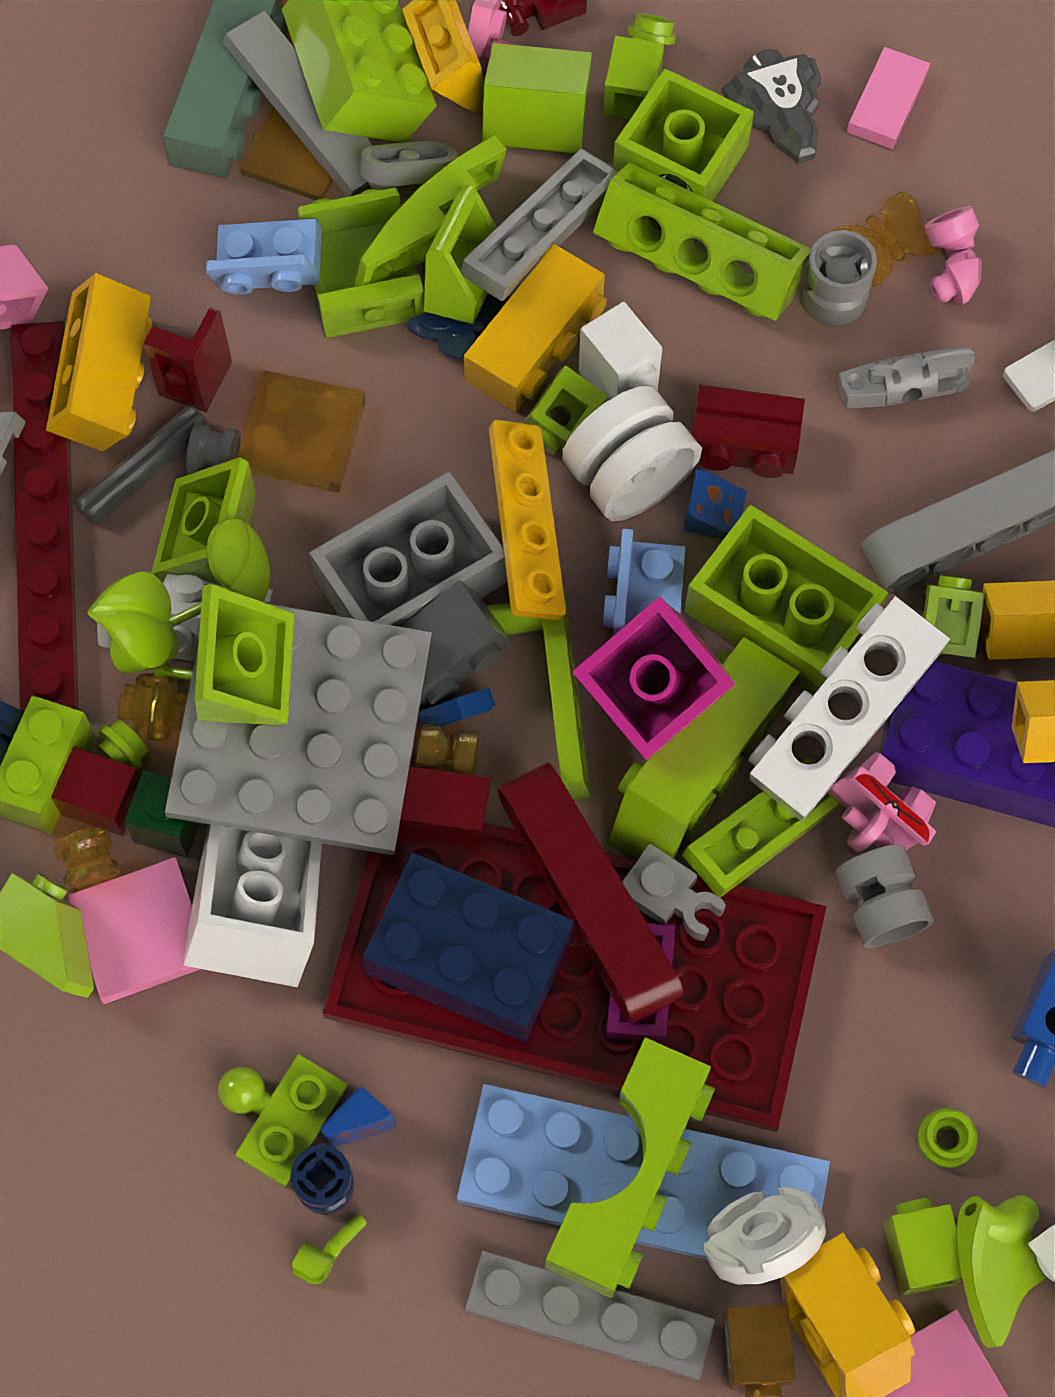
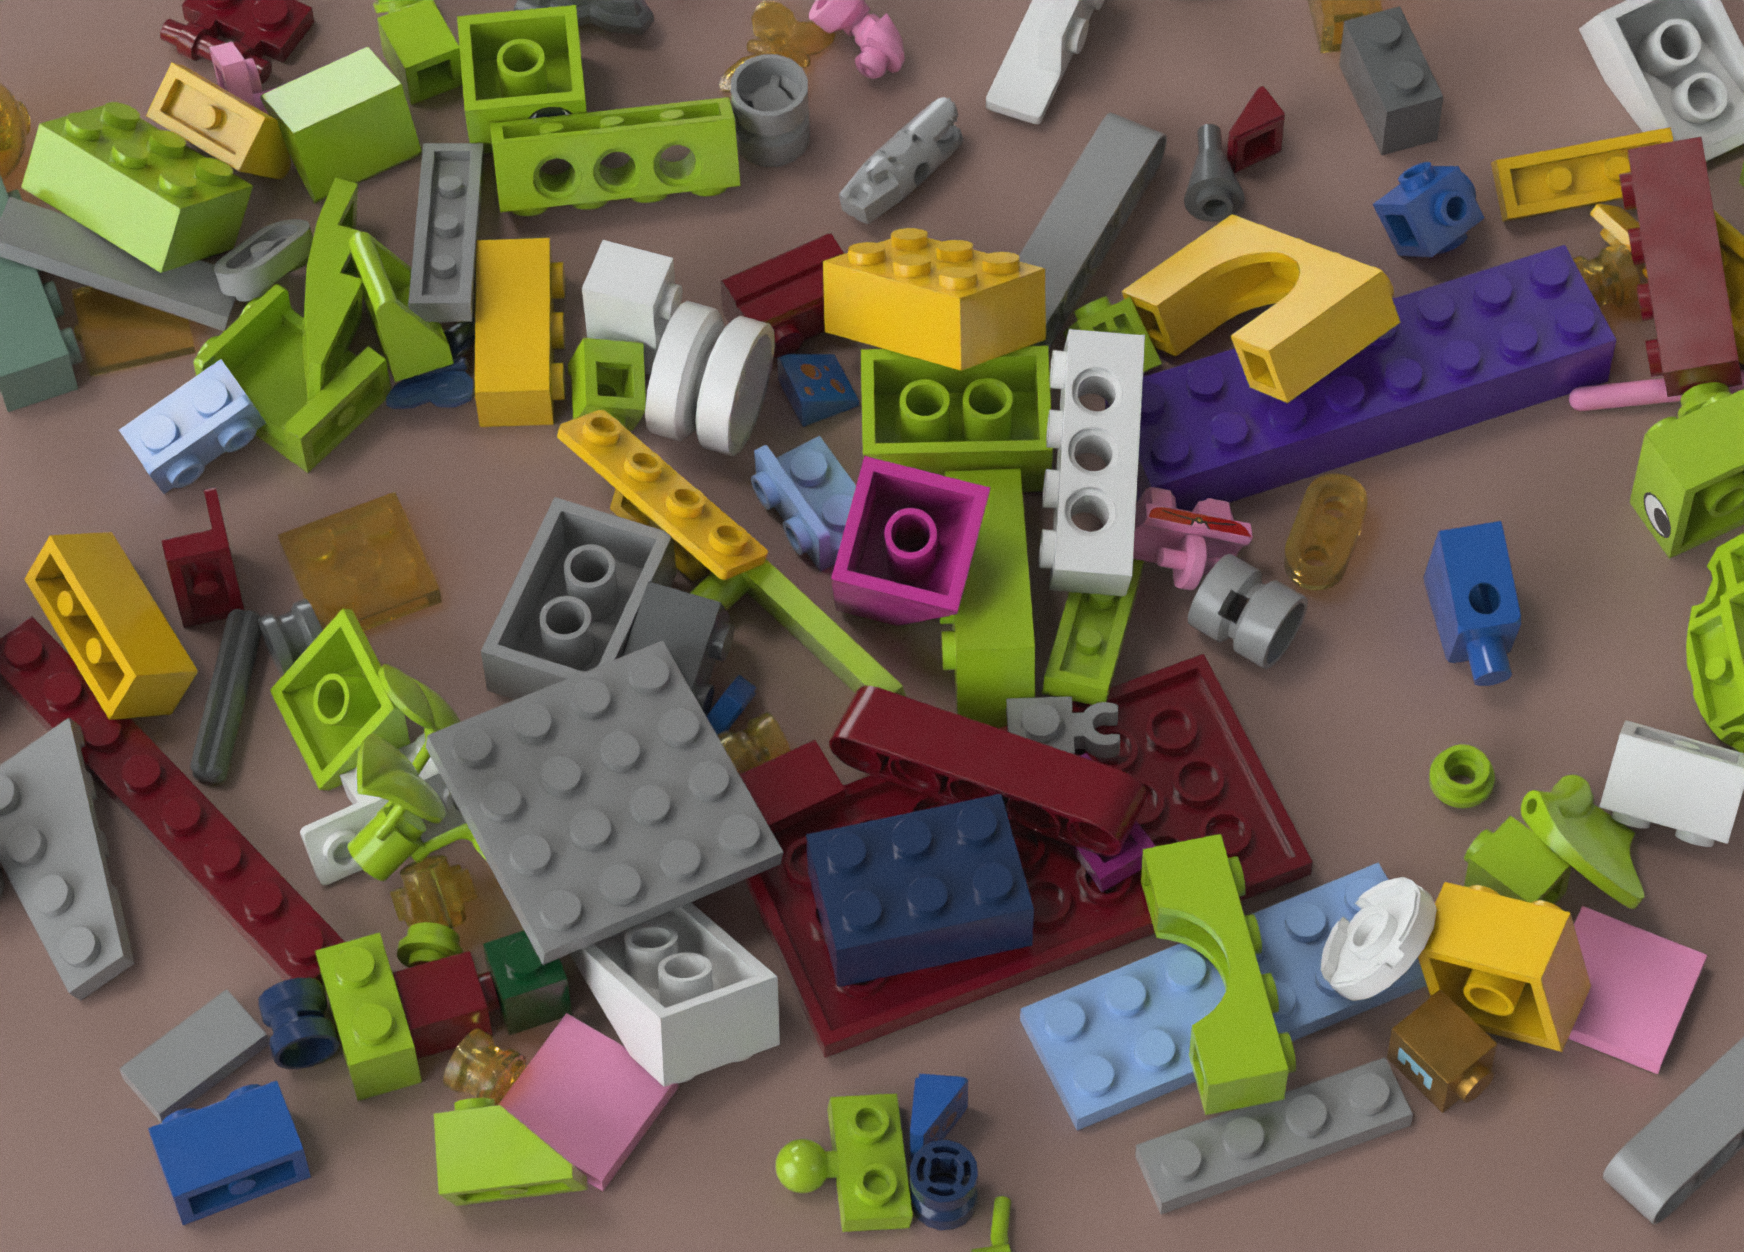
camera: 35 degrees left, 10 degrees down
lime slope [195,584,295,725] -> none
none -> yellow brick [823,228,1046,371]
none -> clear yellow plate [1284,473,1368,590]

